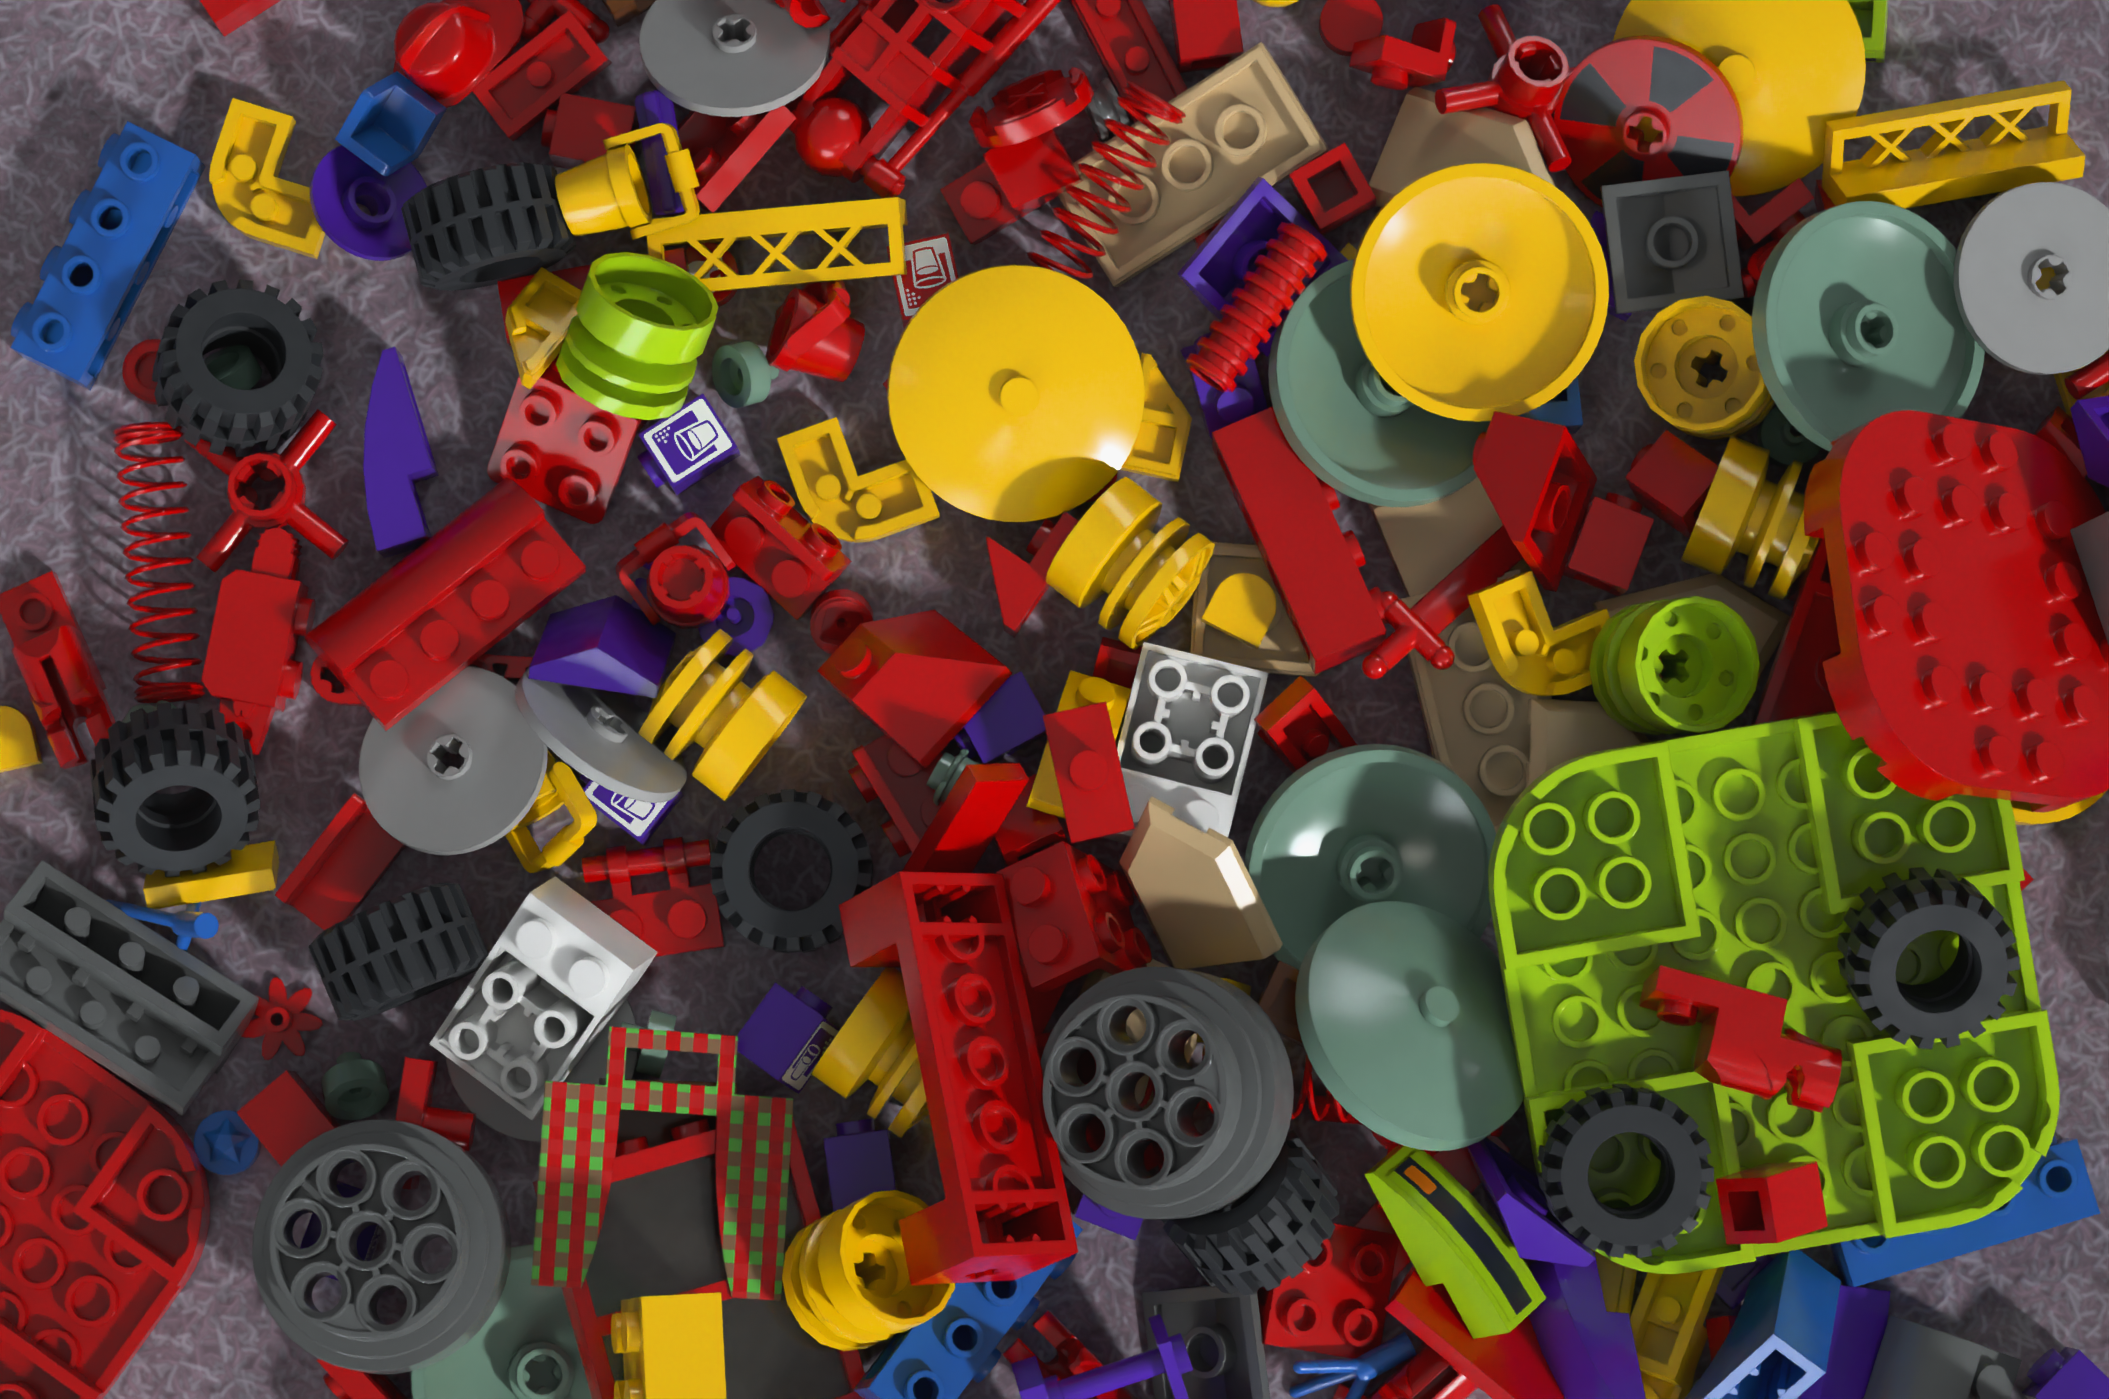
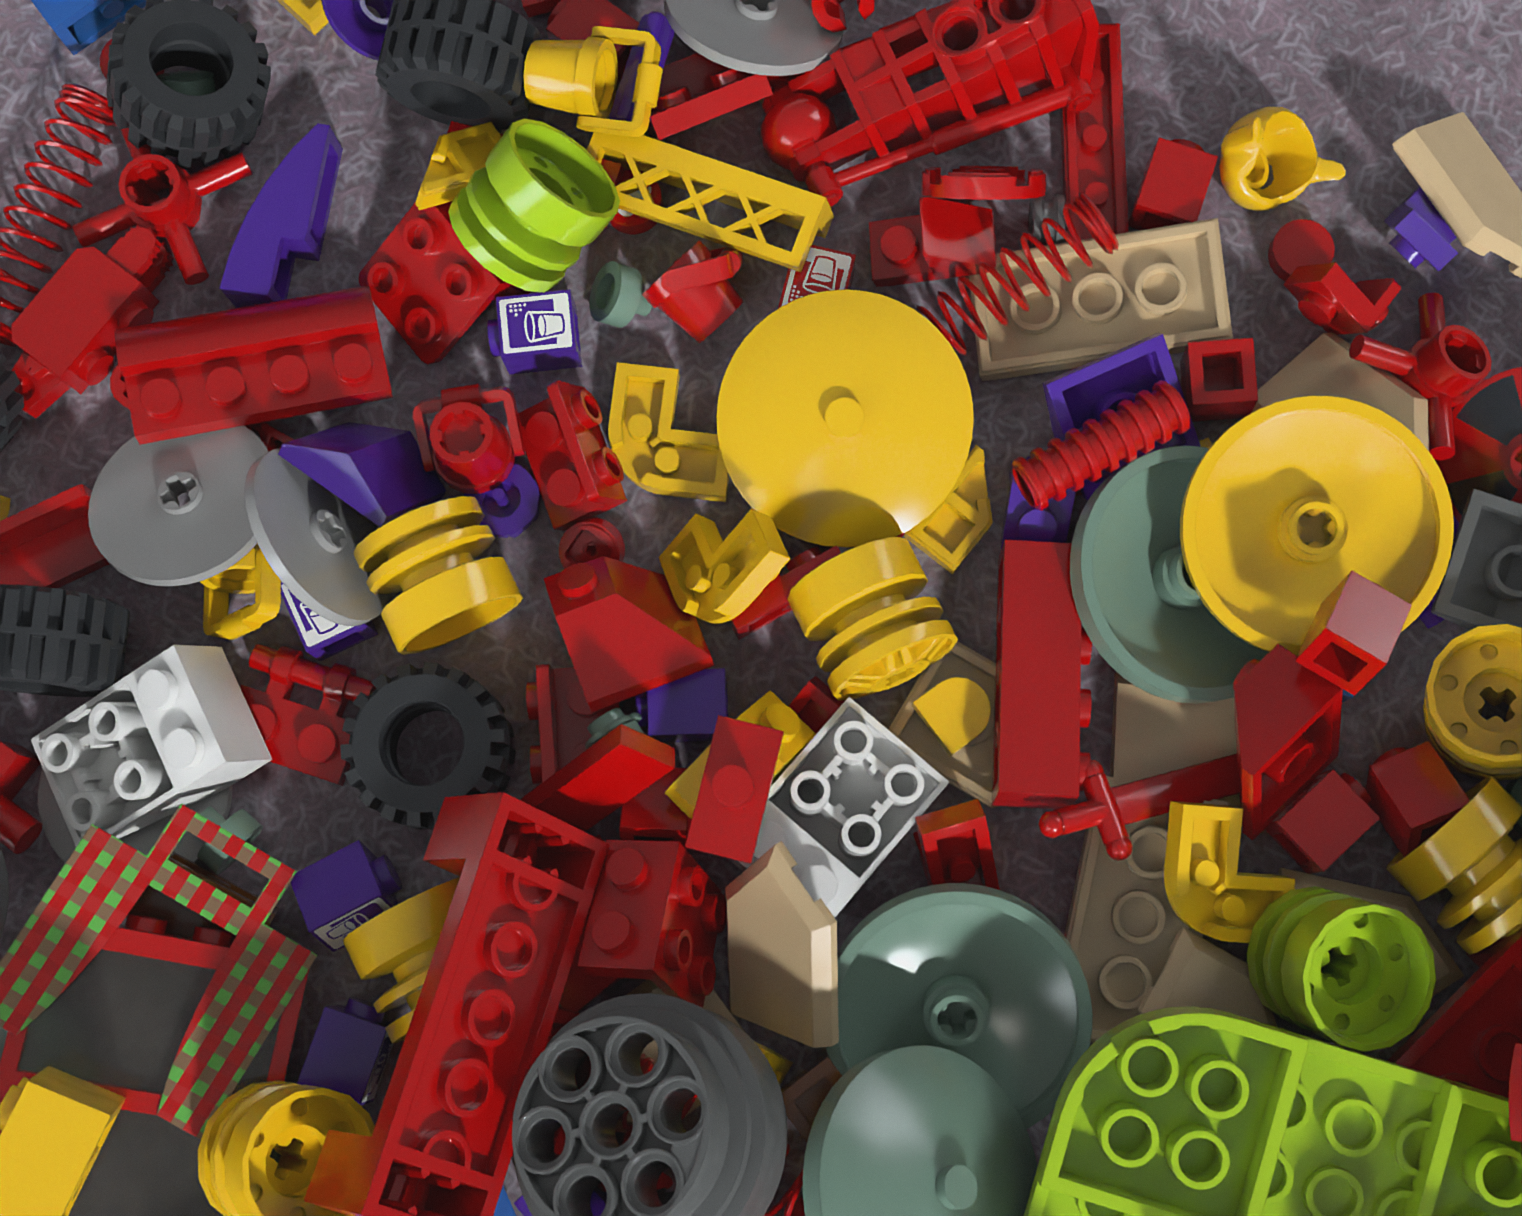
camera: 40 degrees right, 5 degrees down
none -> yellow plate [658,508,790,624]
none -> brick [1295,570,1412,696]

